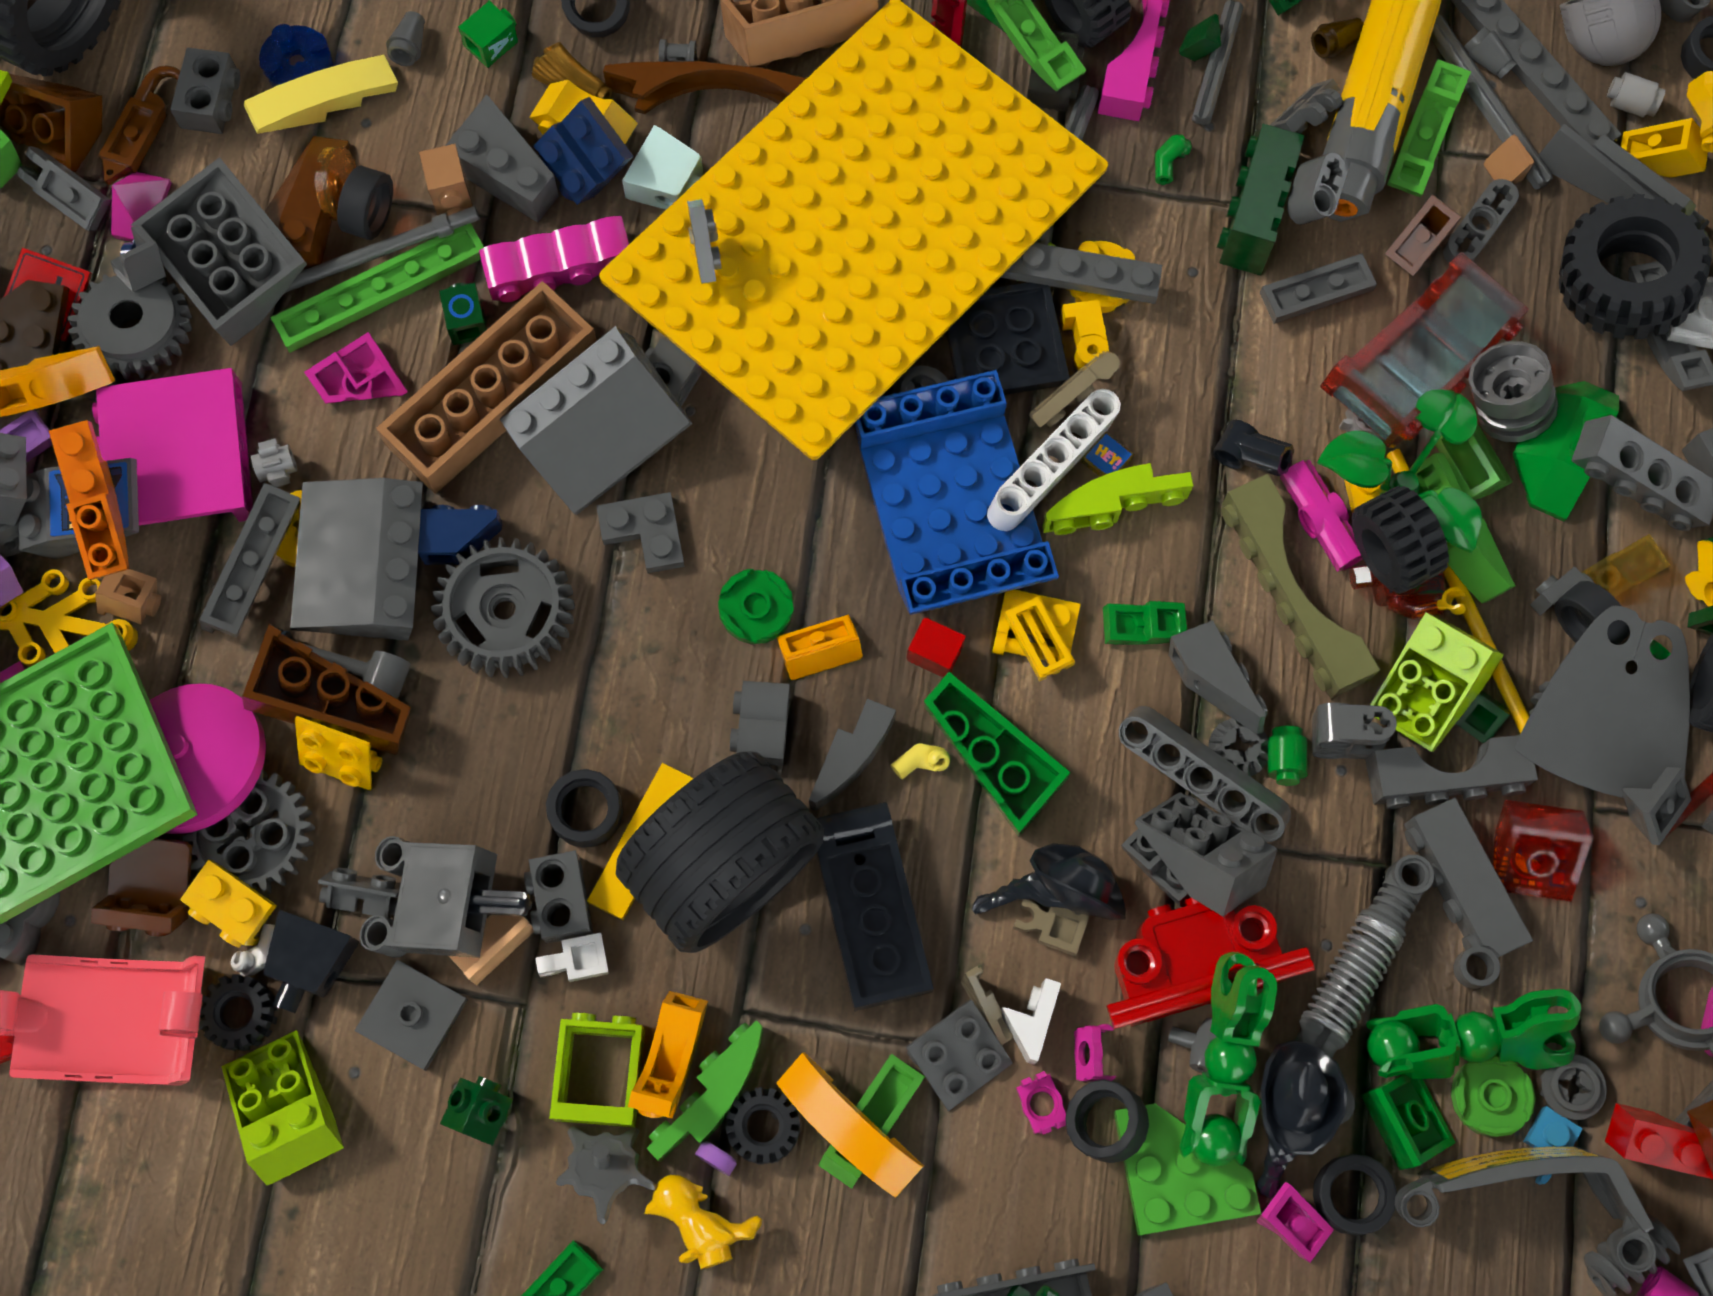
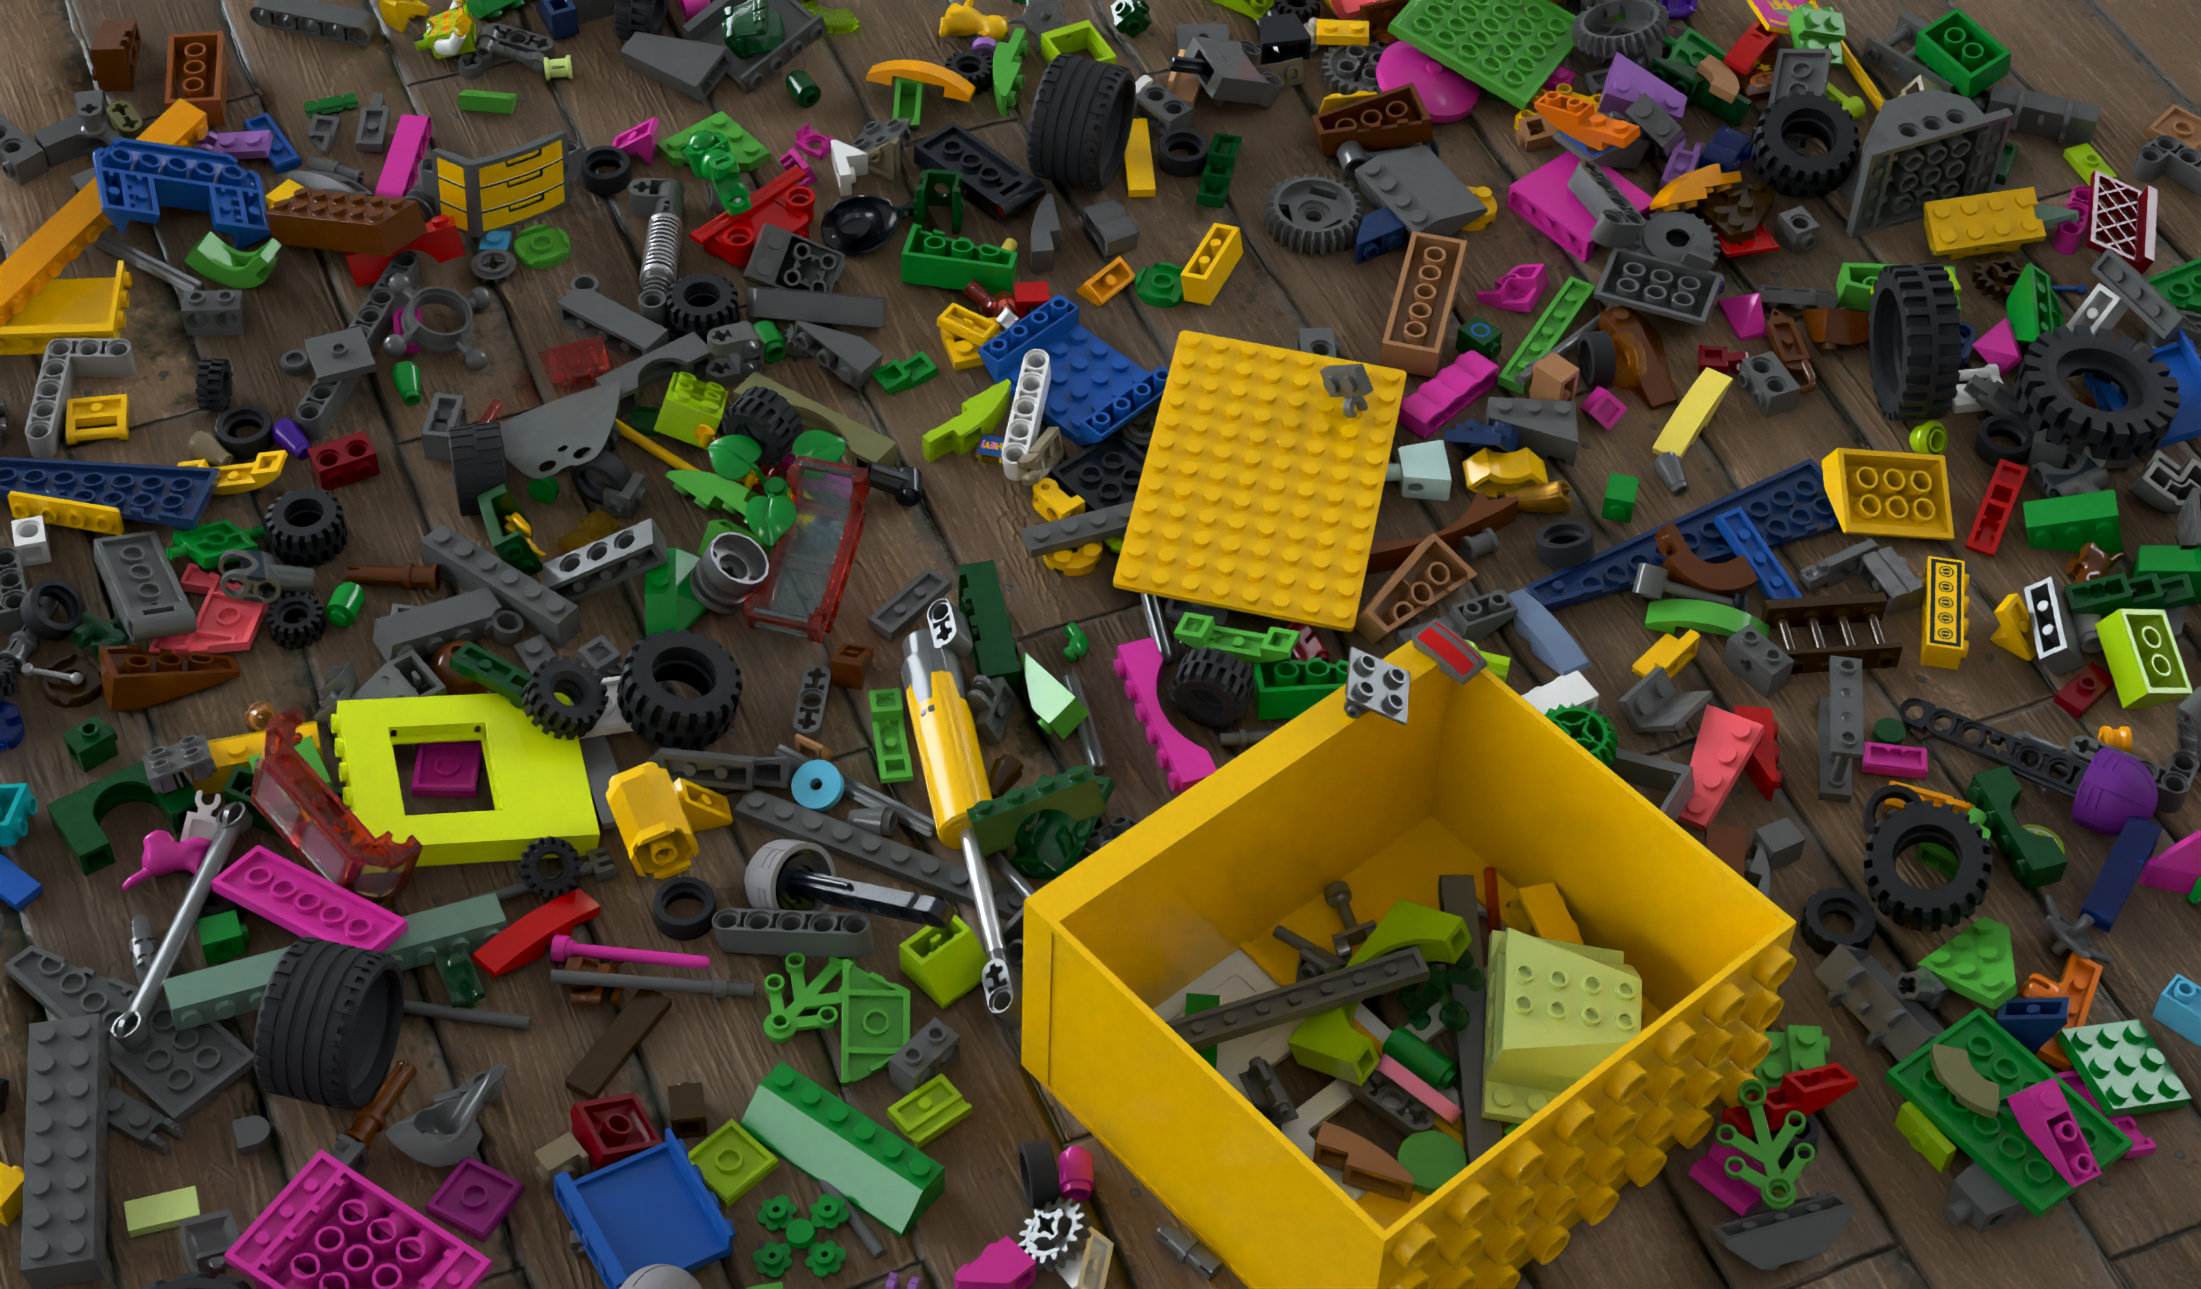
camera: 150 degrees right, 25 degrees down
dark grey fence [199,483,301,638] -> none
light grey gear [251,438,298,487] -> none
clear blue plate [259,24,333,87] -> none
dark grey slope [500,326,692,515] -> none
dark grey plate [596,492,685,574] -> none
light orange arch [628,991,708,1118] -> none
black tyre [1065,1080,1149,1163] -> none
dark green slope [1179,14,1222,62] -> none
black hat [1256,1040,1348,1199] -> none
green slope [1361,1075,1456,1170] -> none
green piece [1366,989,1581,1079] -> none
light grey brick [1607,72,1665,117] -> none
dark grey slope [1622,767,1691,845] -> none
none -> black tyre [666,272,740,344]
none -> dark green brick [786,70,821,108]
none -> medium azure piece [791,760,844,812]
none -> dark green piece [914,169,964,234]
none -> clear red arm [963,278,1019,329]
none -> slope [1021,652,1090,740]
none -> yellow brick [1180,223,1243,306]
none -> dark green slope [1196,133,1242,209]
none -> dark grey beam [1568,159,1646,247]
none -> dark pink panel [1580,386,1628,430]
none -> dark red plate [1698,345,1748,375]

